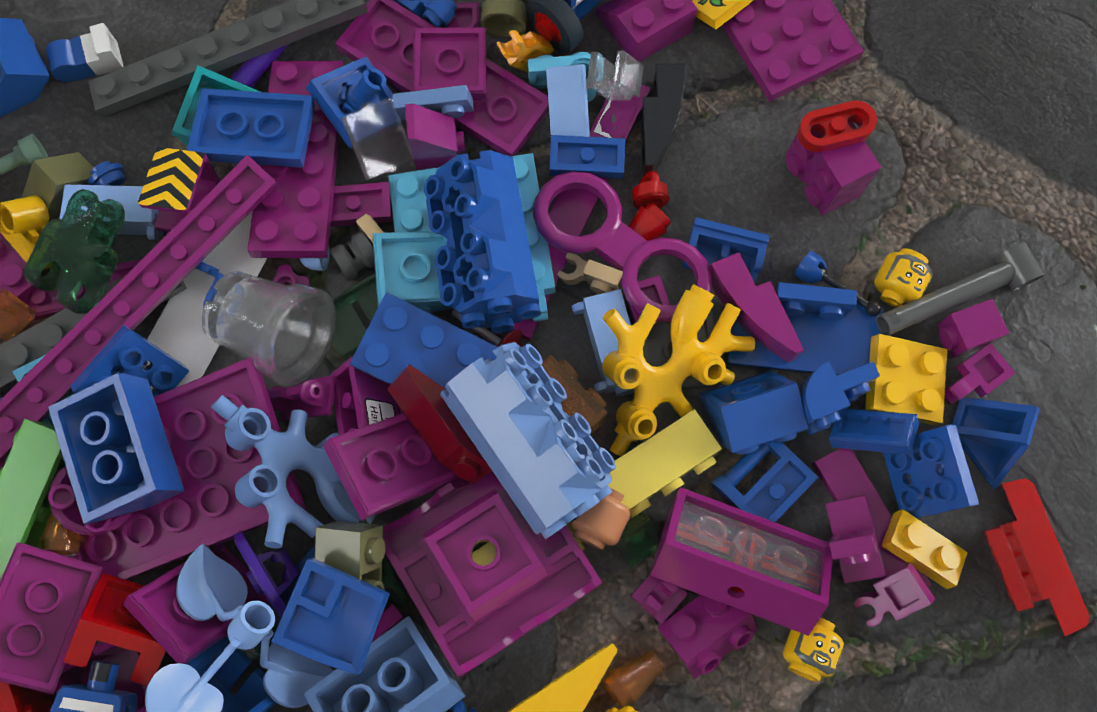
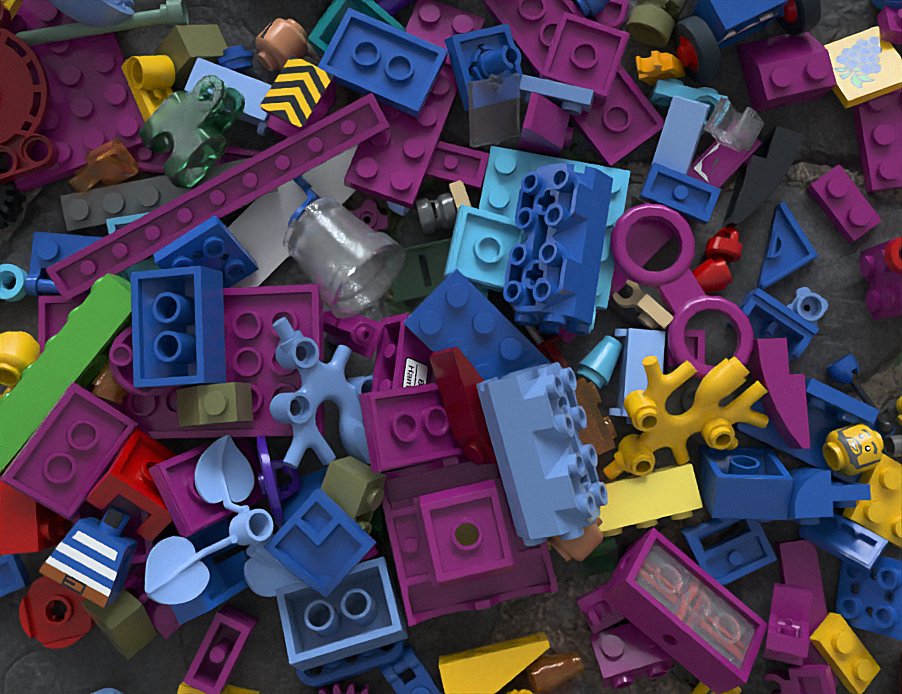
camera: 15 degrees right, 10 degrees up
none -> olive slope [177,382,254,427]
none -> nougat head [255,18,308,72]
none -> medium azure cone [575,335,623,391]
none -> blue tile [757,201,819,290]
none -> medium blue plate [787,287,828,326]
none -> magenta plate [806,164,882,244]
none -> yellow head [822,422,884,476]

